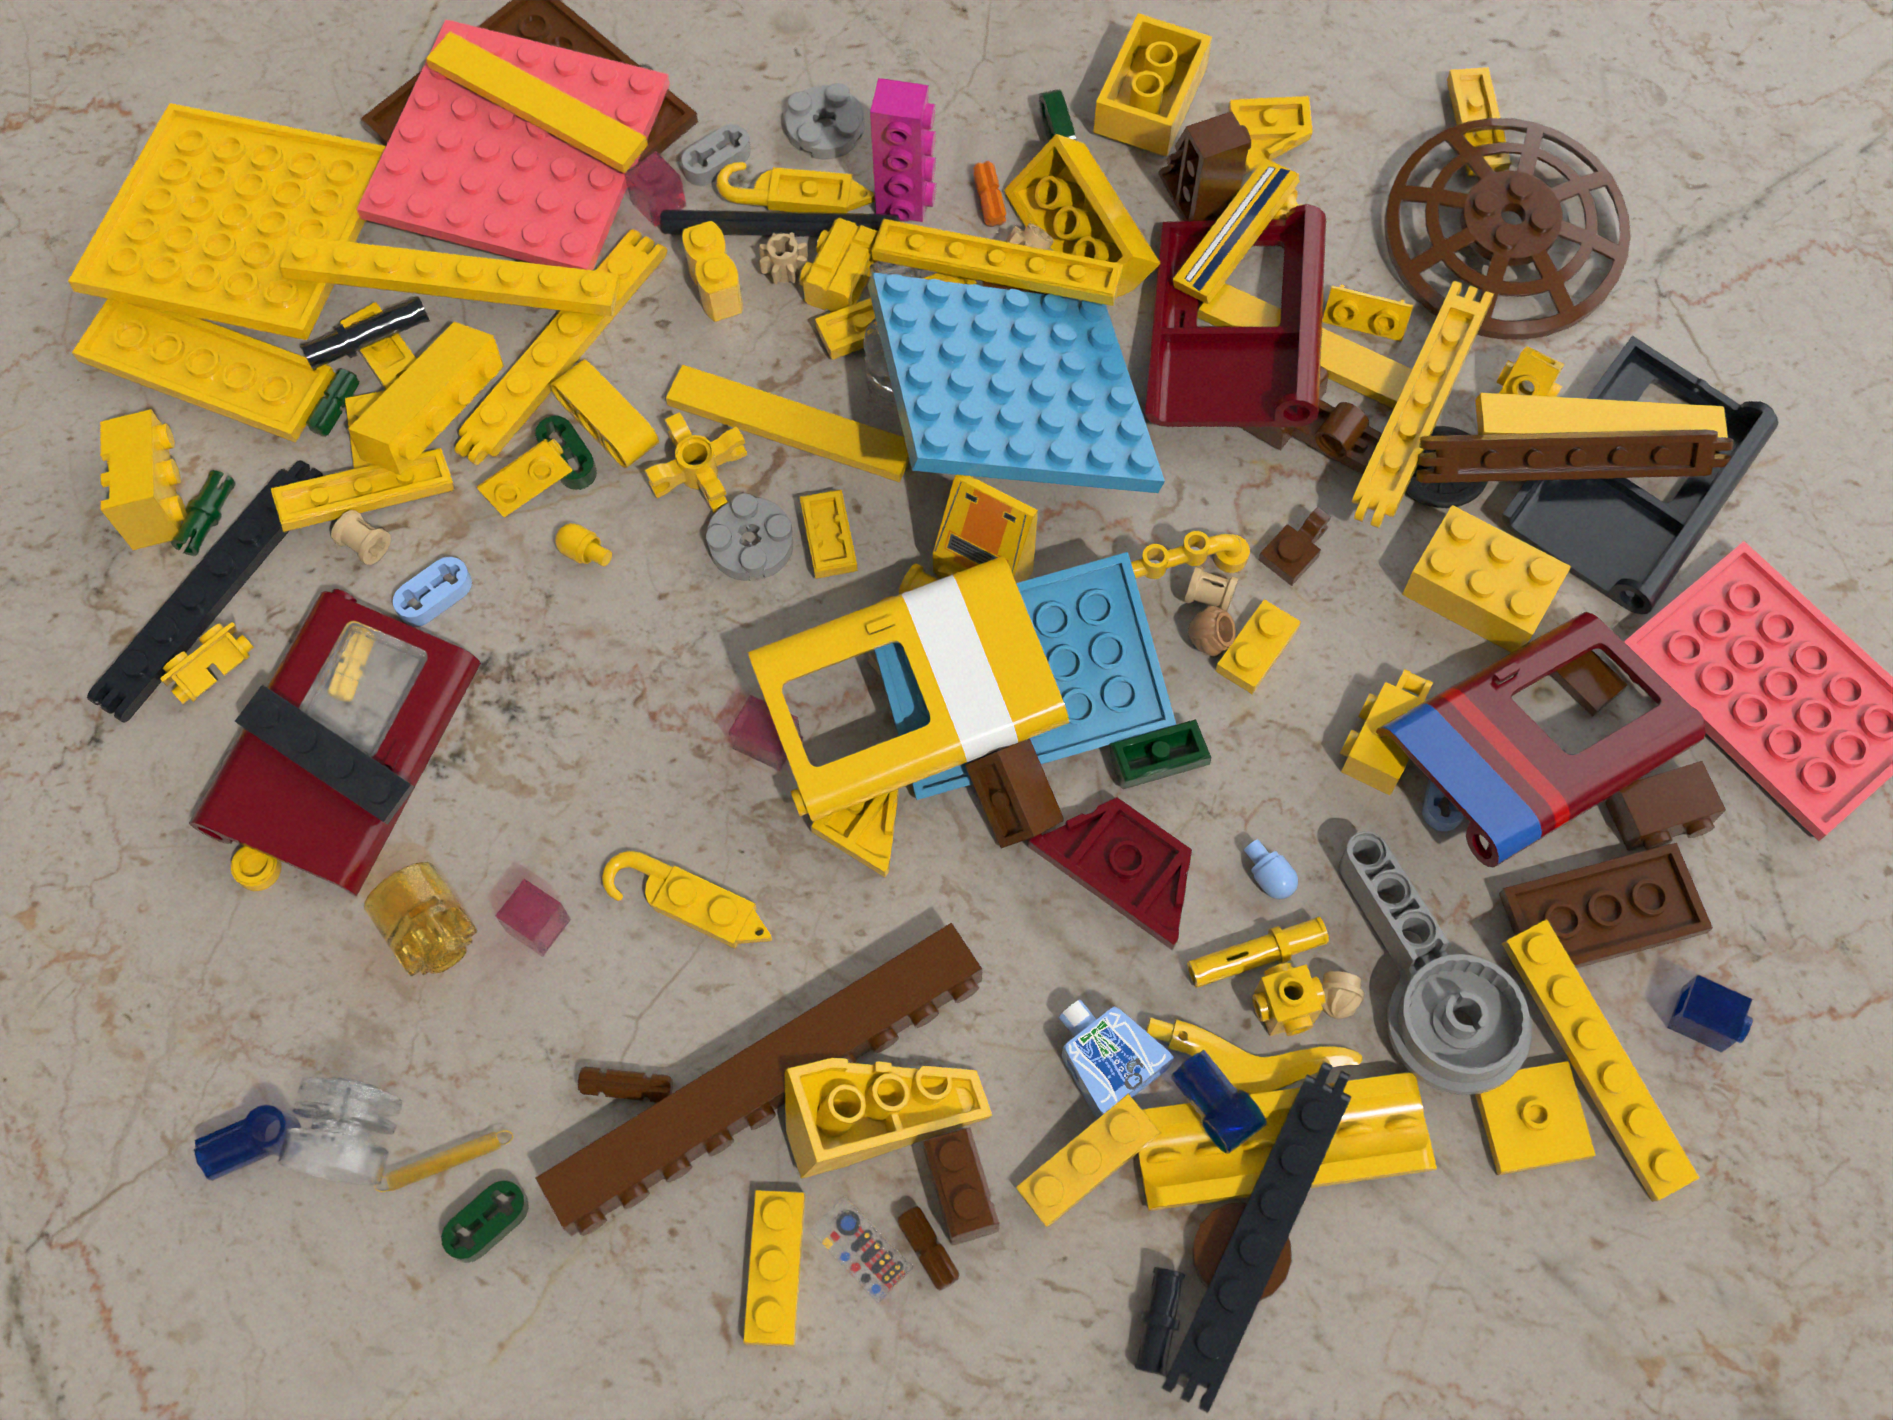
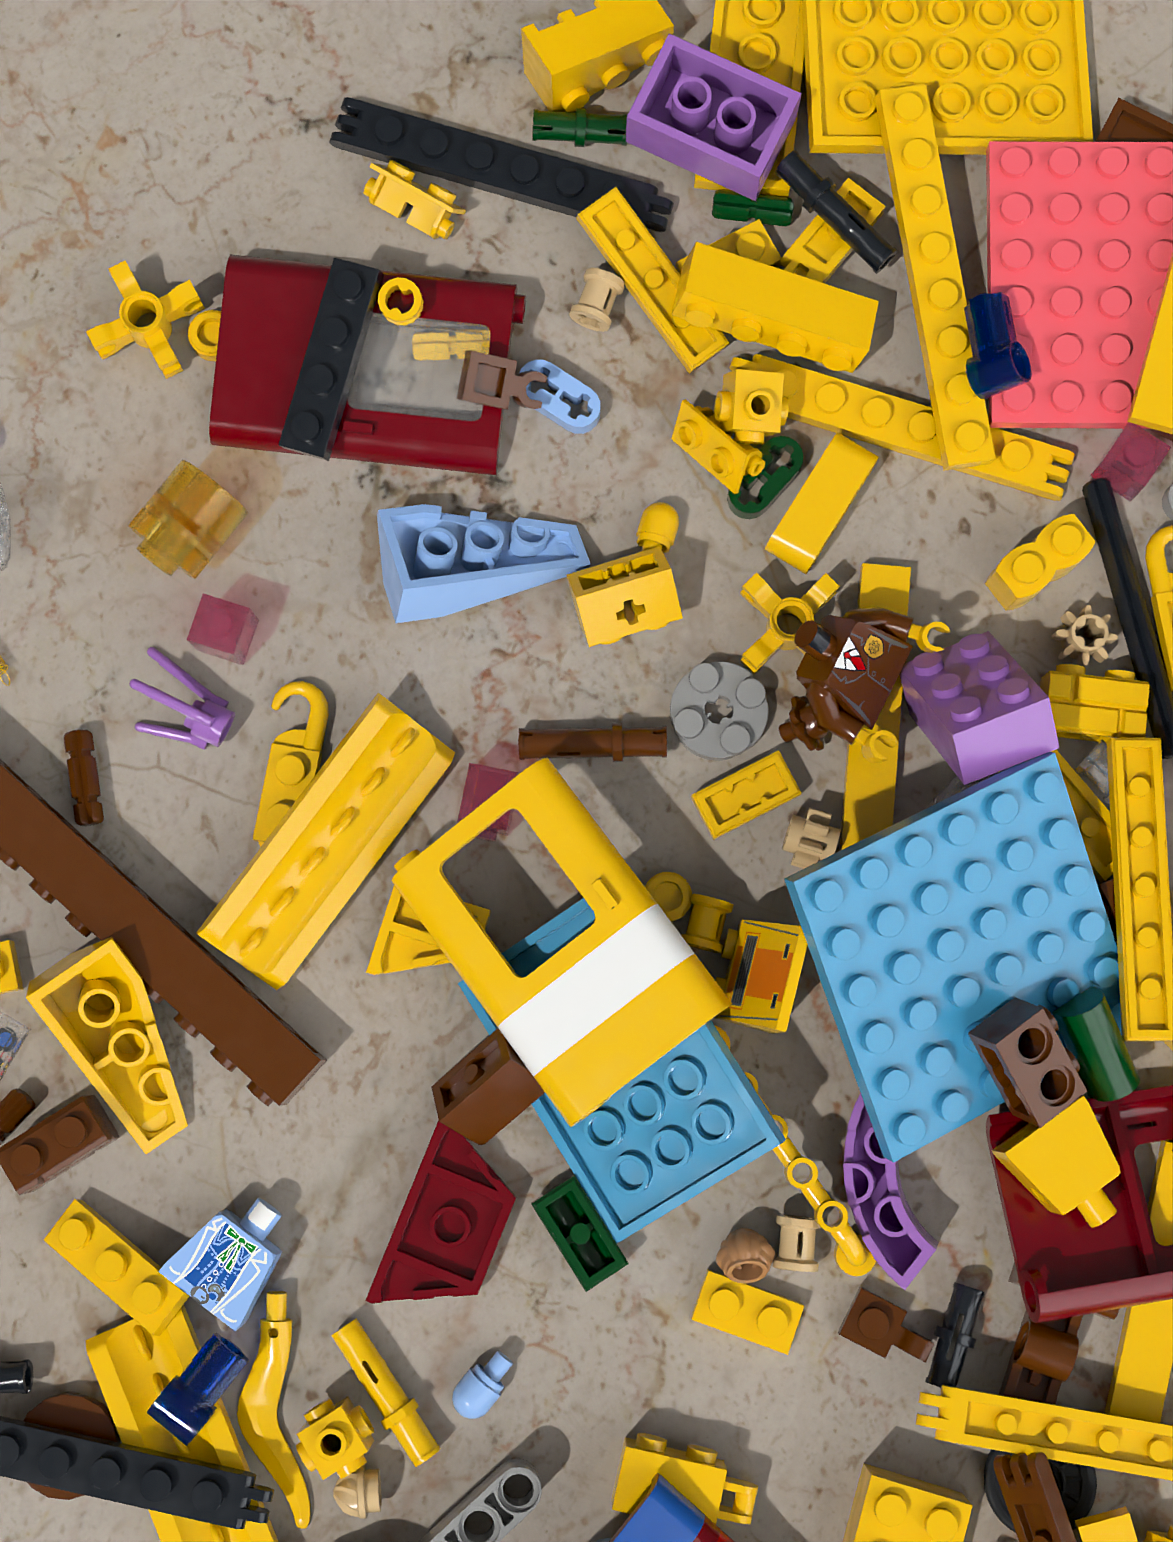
camera: 75 degrees right, 15 degrees up
none -> yellow pin [86,260,205,379]
none -> medium lavender plant [129,647,235,750]
none -> yellow plate [196,693,455,990]
none -> light blue wedge [377,504,591,623]
none -> yellow bush [378,277,424,326]
none -> reddish brown plate [456,350,547,410]
none -> reddish brown pin [518,723,667,762]
none -> yellow brick [566,546,683,647]
none -> medium lavender brick [626,33,802,201]
none -> yellow brick [714,369,788,444]
none -> reddish brown plant [779,696,829,751]
none -> tan gear [782,807,841,869]
none -> reddish brown torso [794,607,950,763]
none -> medium lavender brick [843,1093,939,1290]
none -> medium lavender brick [899,631,1059,785]
none -> black pin [925,1282,985,1388]
none -> clear blue piece [964,292,1032,399]
none -> reddish brown brick [968,997,1087,1128]
none -> yellow torso [991,1095,1121,1228]
none -> dark green brick [1052,986,1140,1102]

